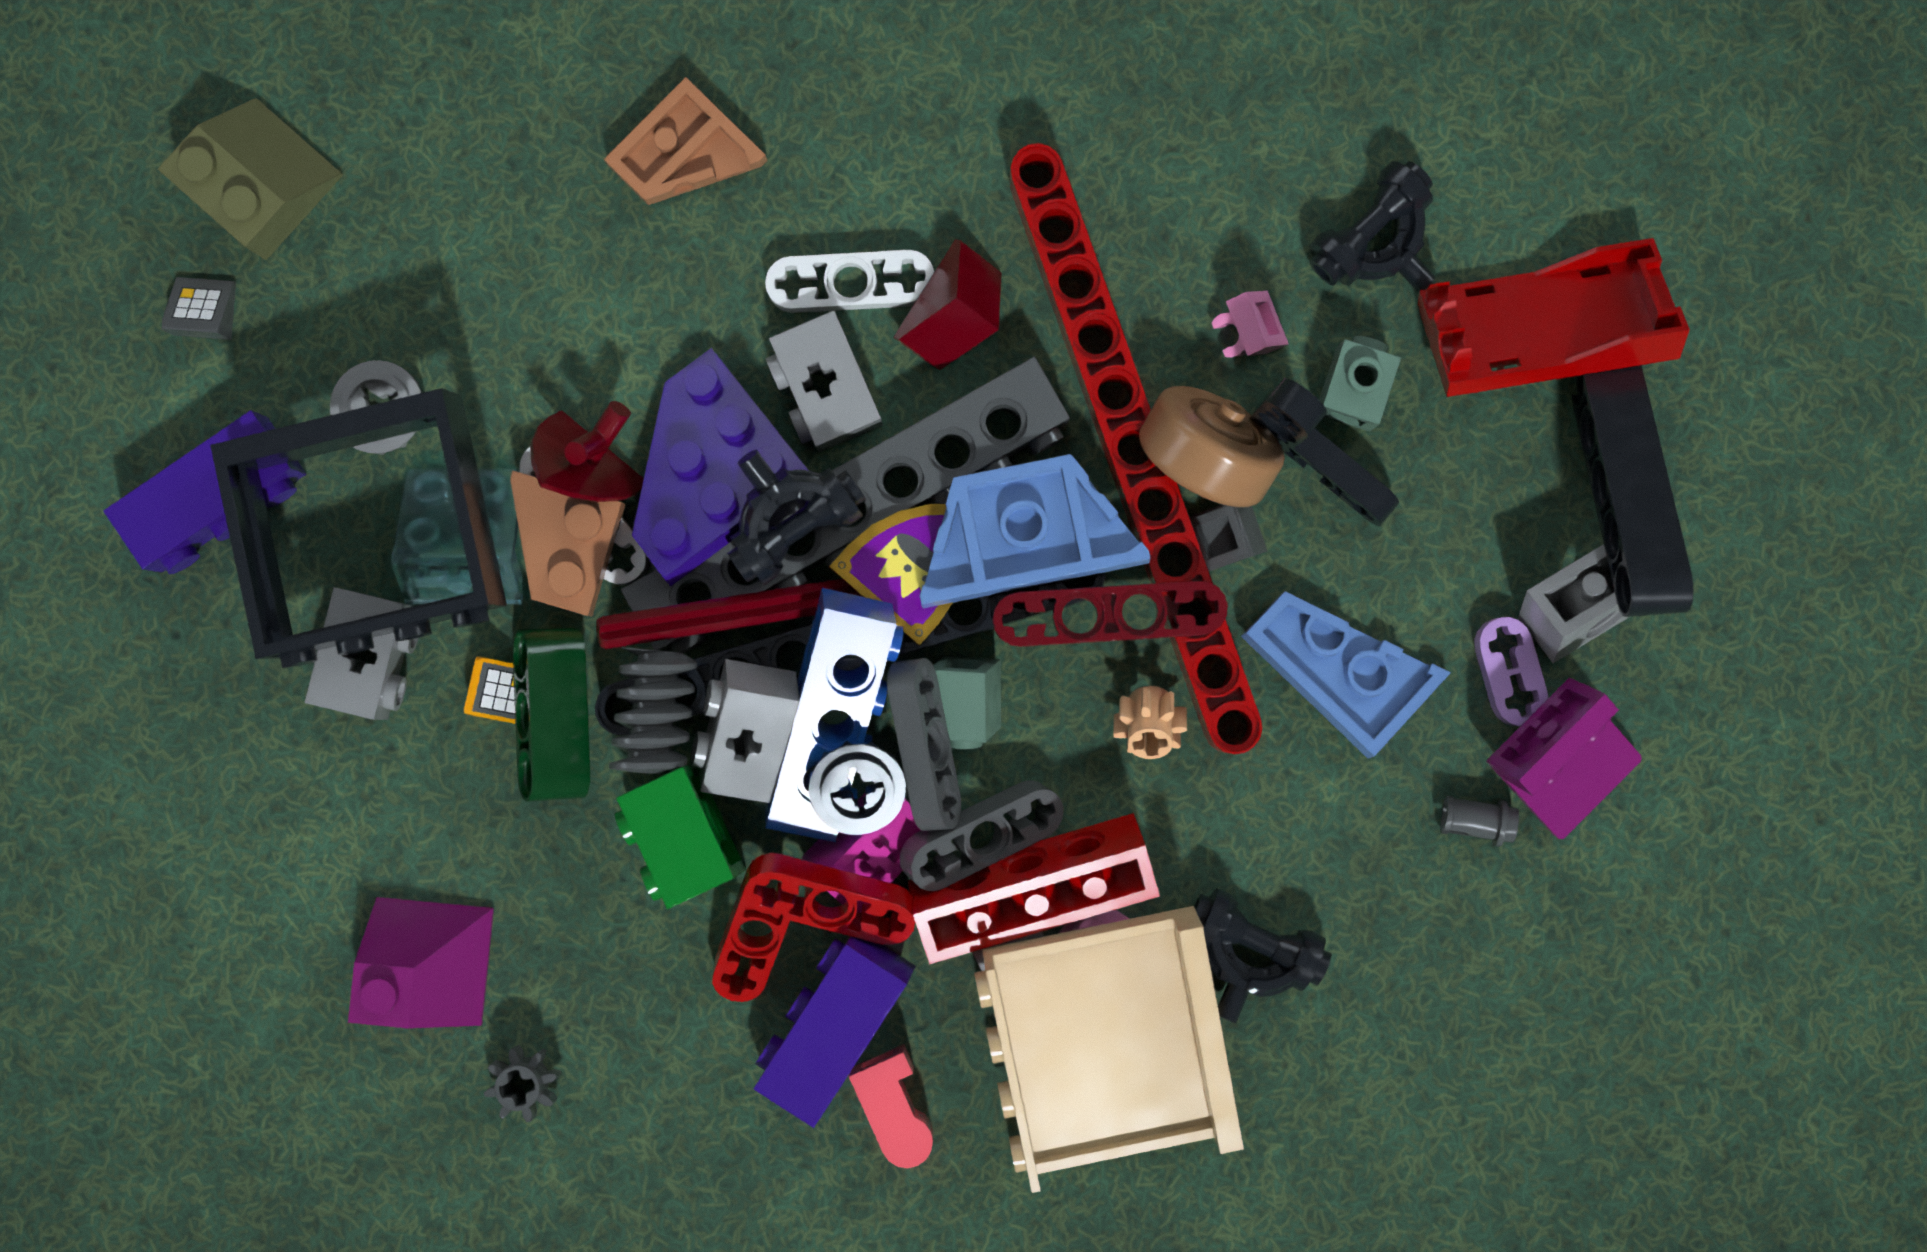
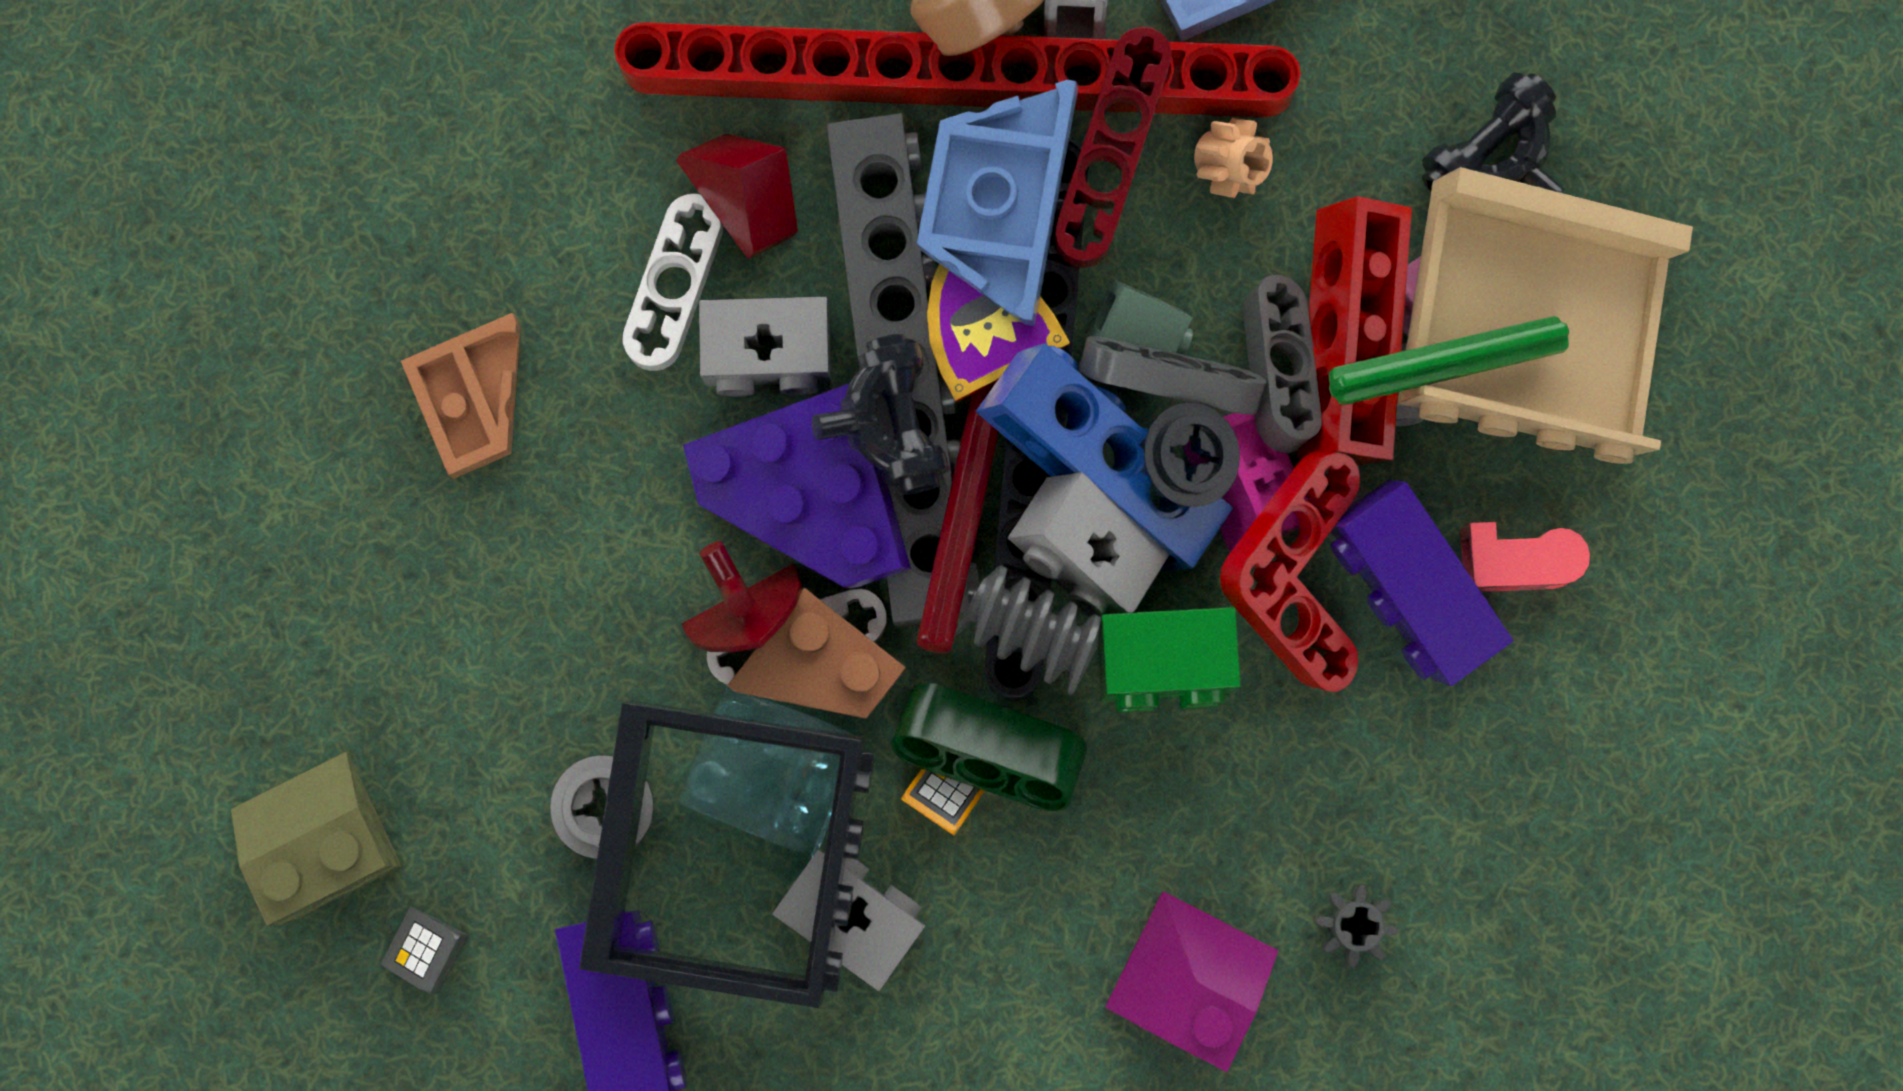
camera: 65 degrees left, 5 degrees down
none -> green axle [1329,316,1570,405]

